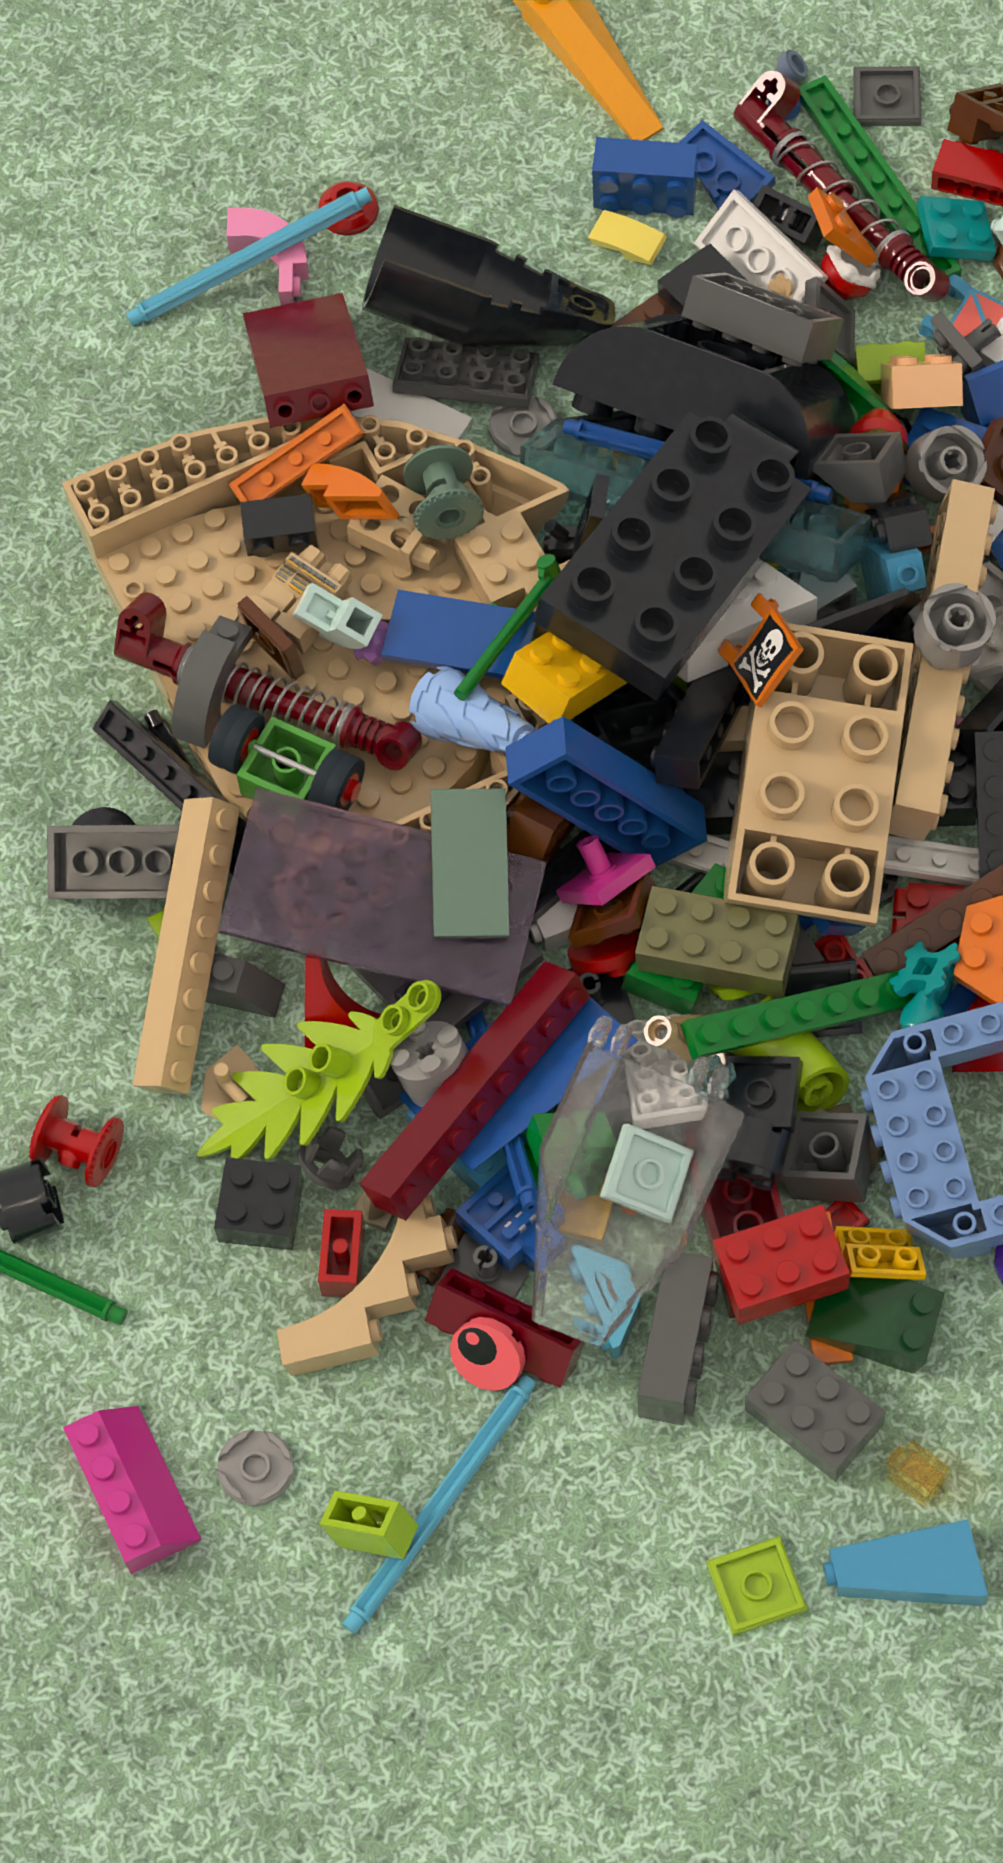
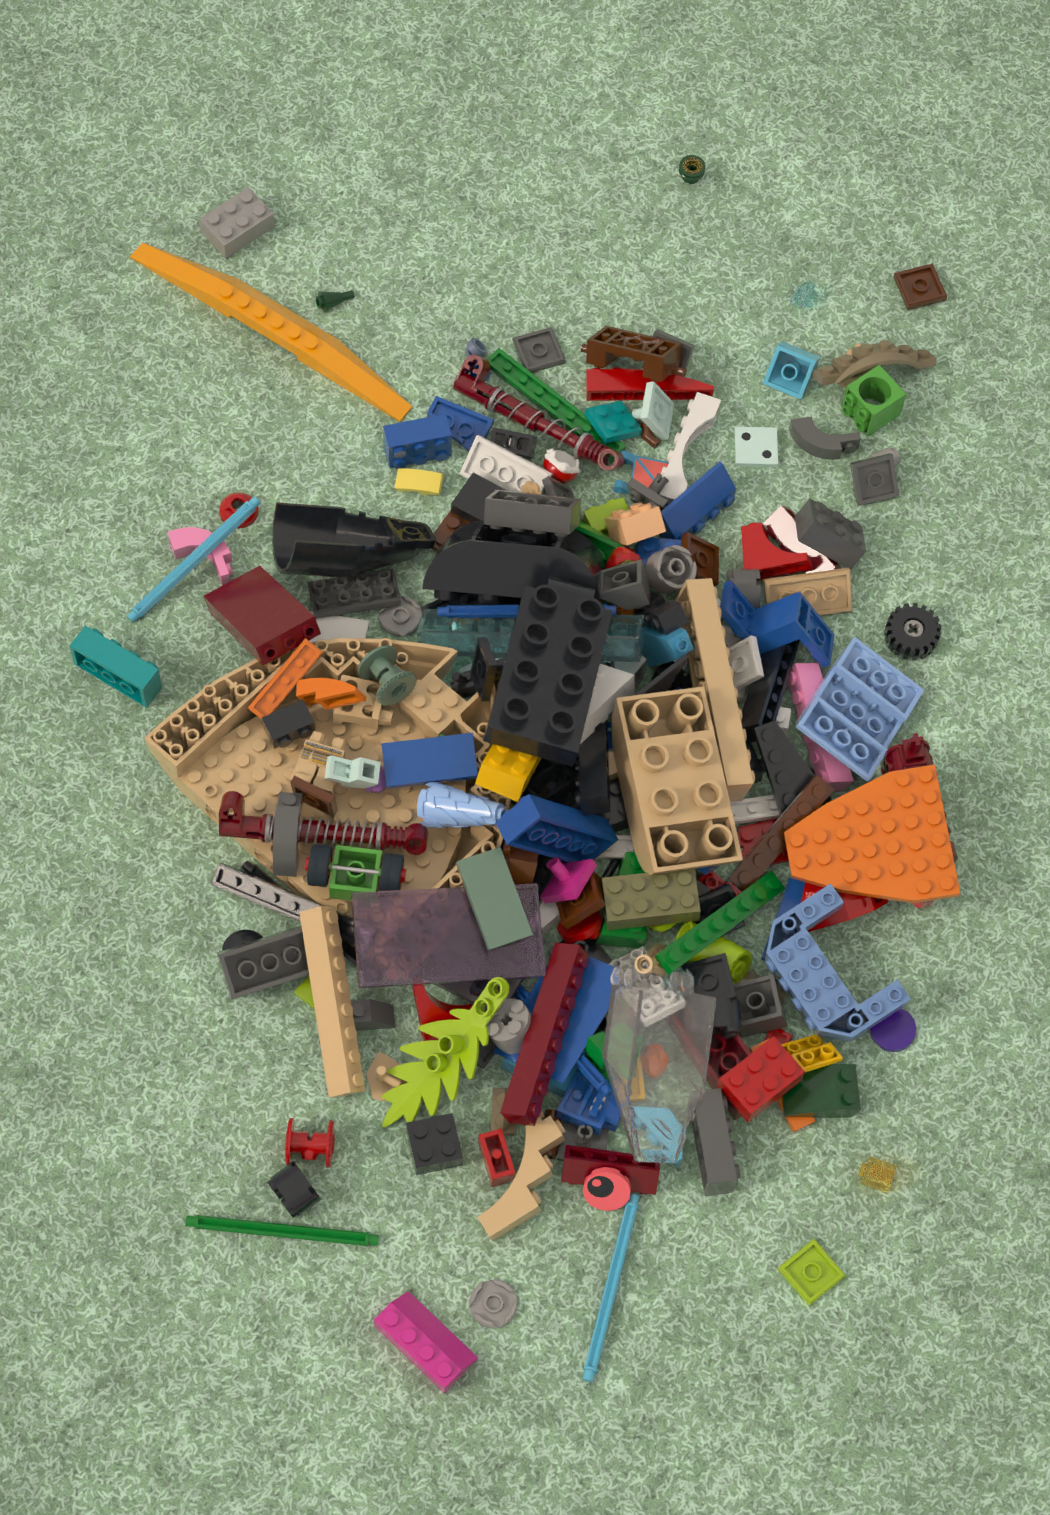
camera: 30 degrees left, 0 degrees up
dark grey piece [297,1126,364,1190] -> none
lime brick [319,1490,419,1560] -> none
green bar [454,554,561,701] -> none
light aqua tile [600,1124,694,1223] -> none
flag [717,593,804,708] -> none
dark grey brick [745,1340,886,1482] -> none
orange wing [808,187,878,268] -> none
dark azure slope [823,1519,988,1606] -> none
teal animal [889,941,961,1029] -> none
light grey brick [914,583,996,669] -> none
none -> teal brick [69,625,162,708]

